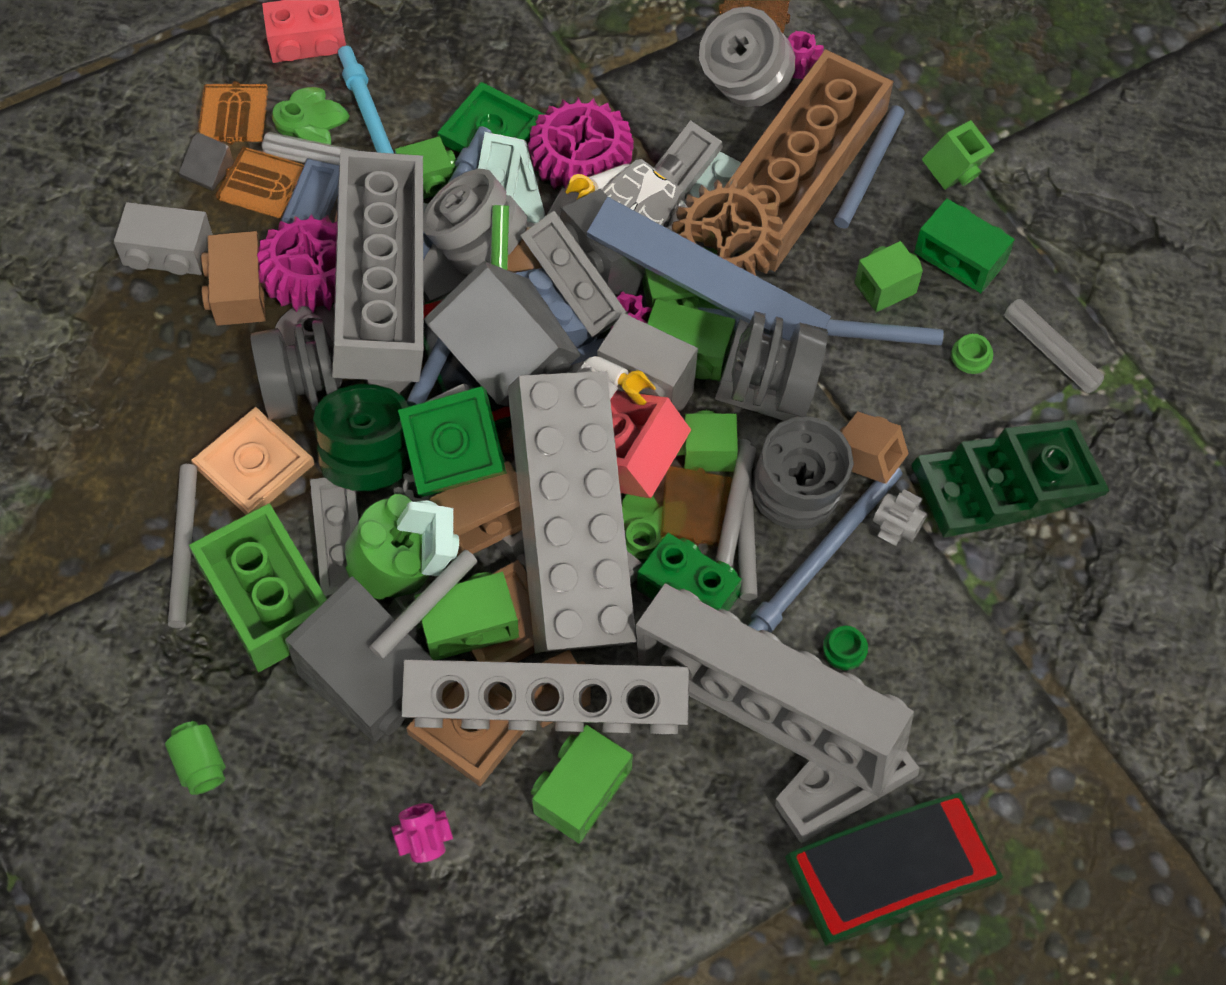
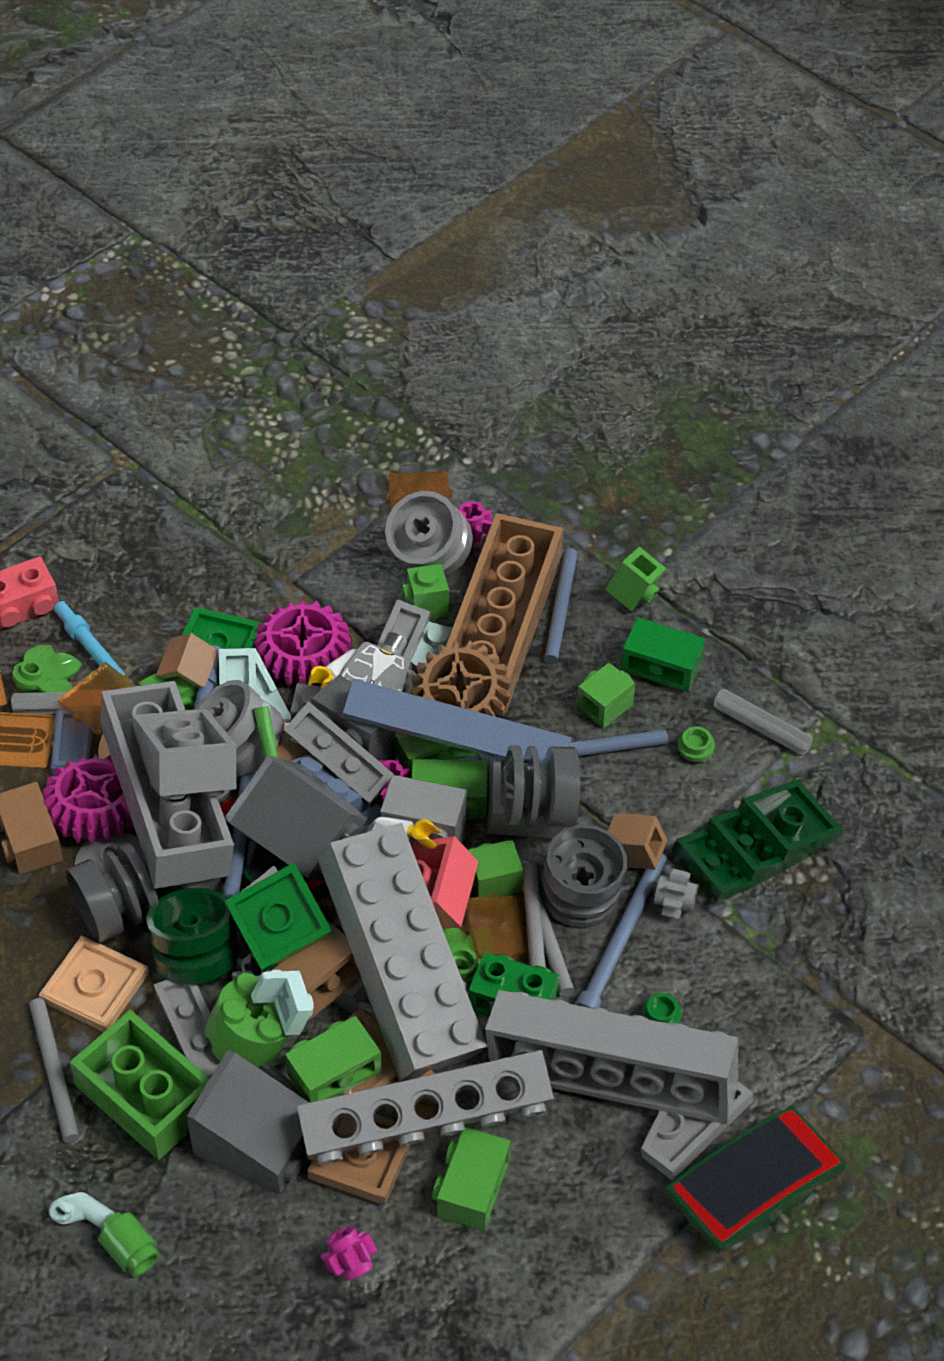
camera: 15 degrees left, 10 degrees down
light grey bar [369,550,477,660] -> none
none -> light aqua arm [49,1192,115,1228]
none -> clear orange piece [58,662,136,735]
none -> light grey slope [132,709,236,799]
none -> medium nougat panel [157,633,218,688]
none -> bright green brick [402,563,449,620]

